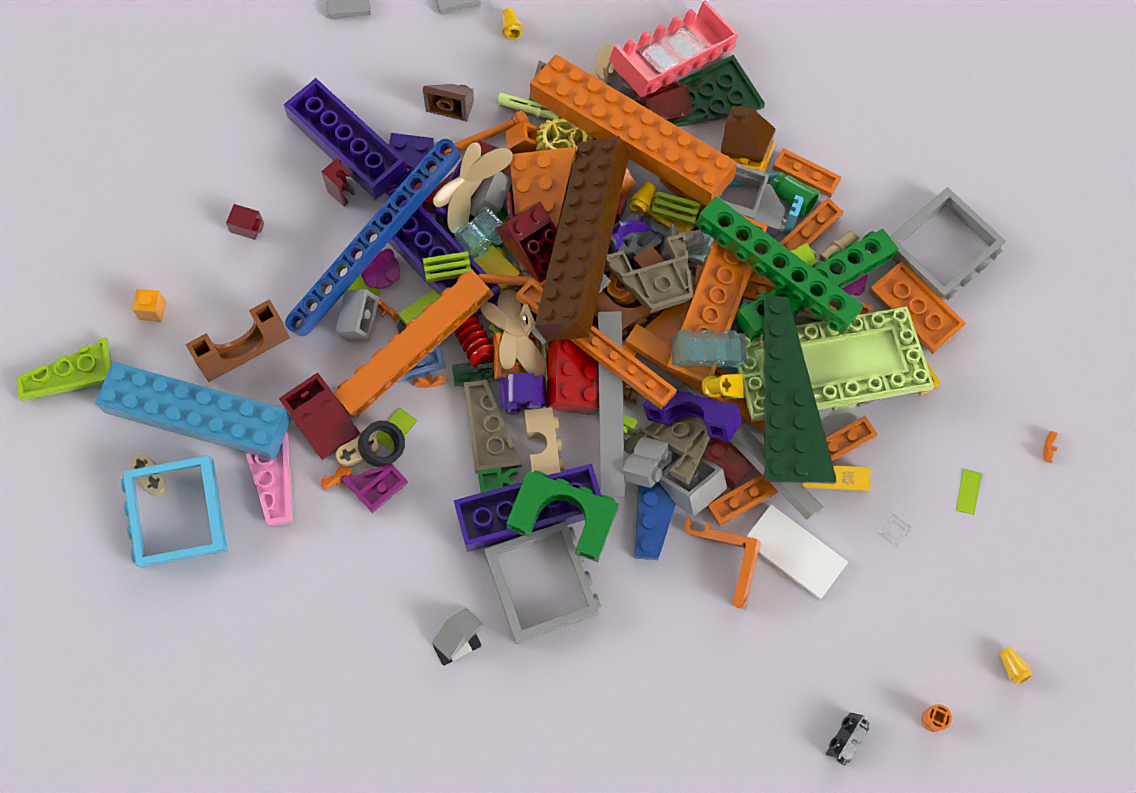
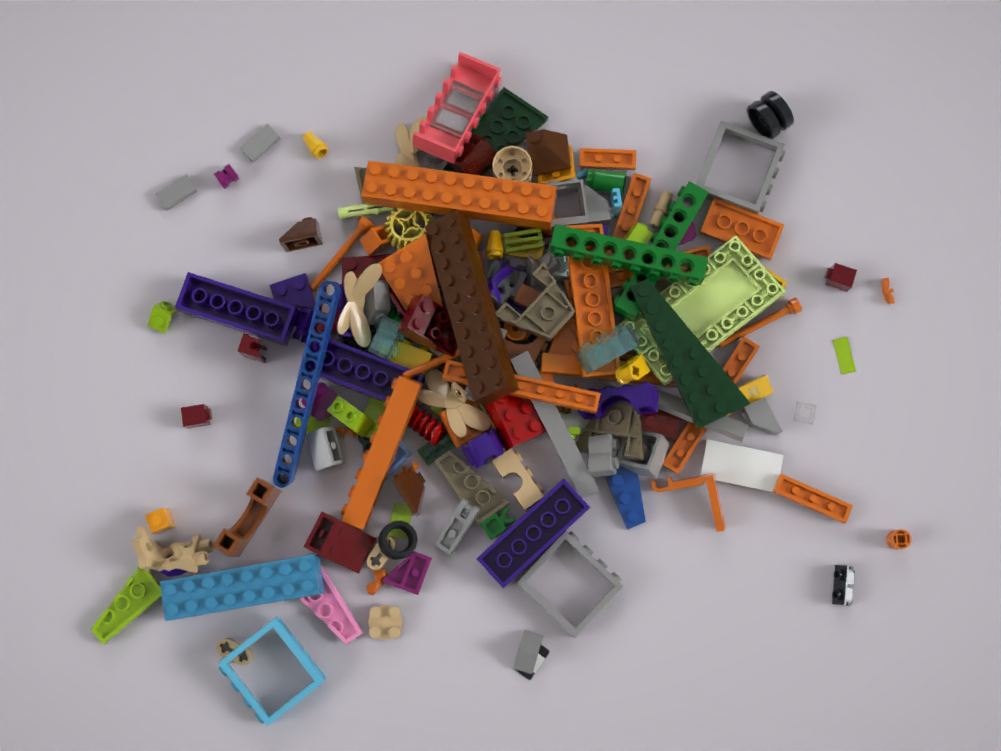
camera: 20 degrees left, 10 degrees up
lime tile [423,251,471,282] -> none
green arch [506,470,619,563] -> none
yellow cone [999,647,1033,685] -> none
none -> tan hips [132,526,214,577]
none -> lime bracket [147,301,178,334]
none -> magenta wheel [214,164,240,189]
none -> lime brick [327,395,374,438]
none -> tan piece [368,605,403,640]
none -> reddish brown slope [392,470,426,516]
none -> light grey plate [435,499,480,555]
none -> tan wheel [492,146,533,183]
none -> orange piece [718,298,802,348]
none -> light grey slope [740,397,783,435]
none -> black wheel [747,91,794,139]
none -> orange plate [772,474,853,524]
none -> dark red brick [824,263,857,292]

